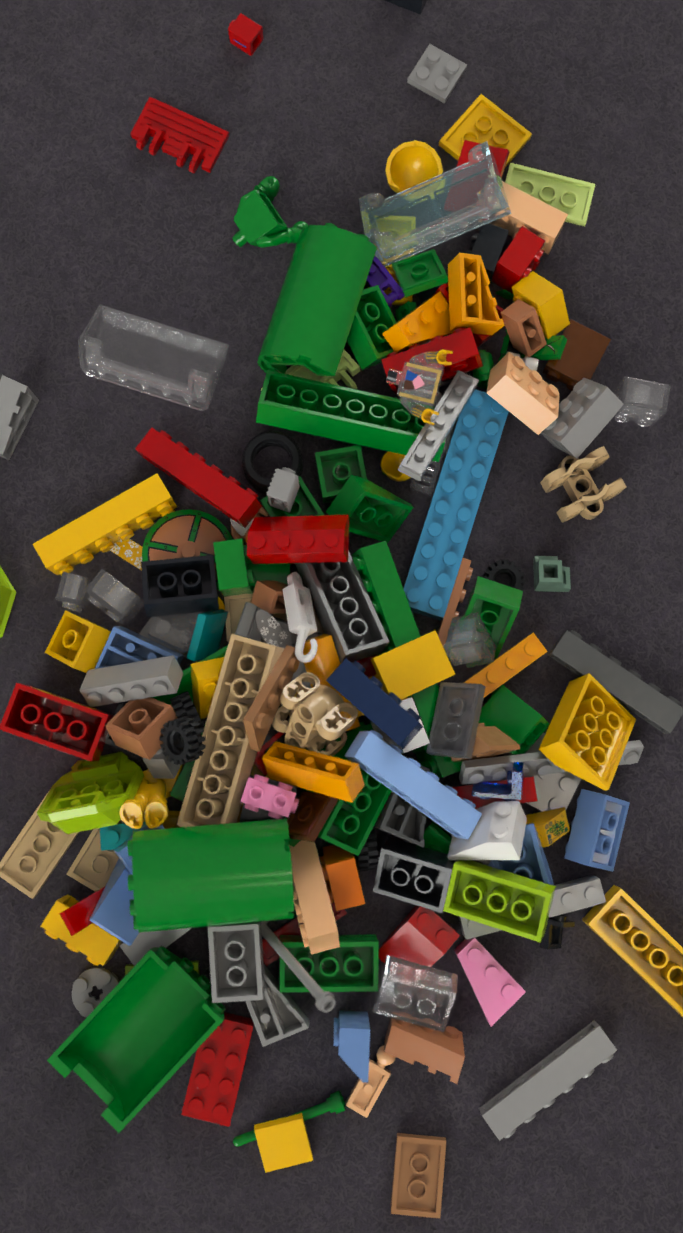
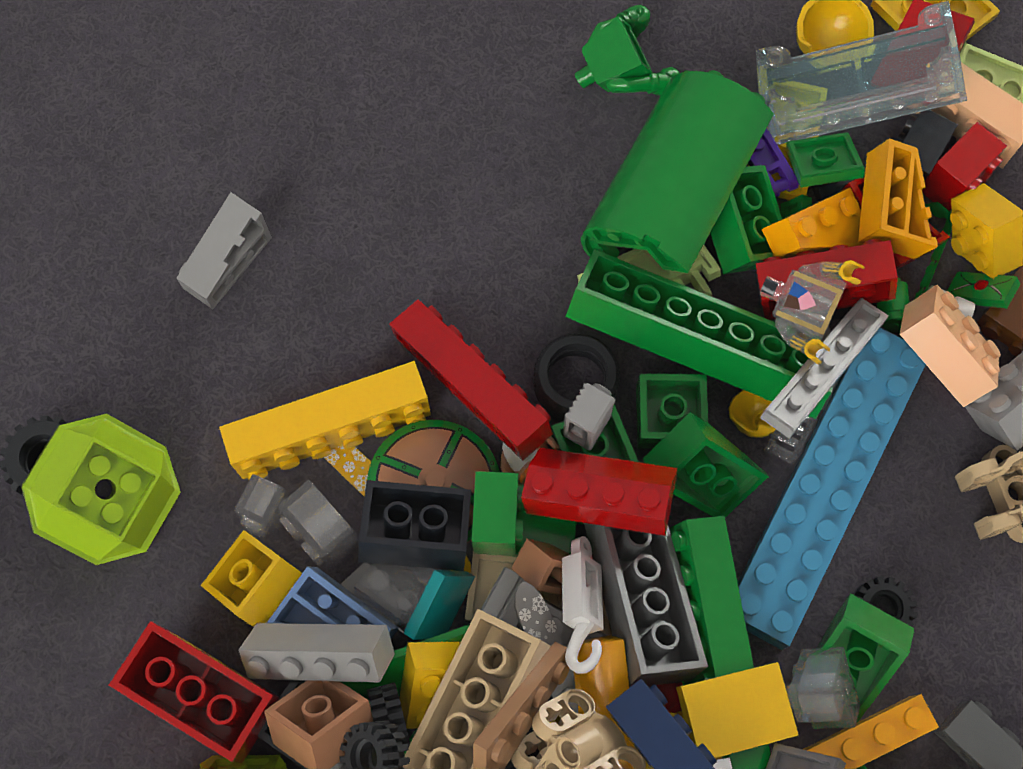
camera: 15 degrees right, 10 degrees down
clear windscreen [78,304,229,411] -> none
nougat plate [437,558,473,648] -> none
nougat brick [501,299,547,357] -> none
sand green brick [533,556,571,592] -> none

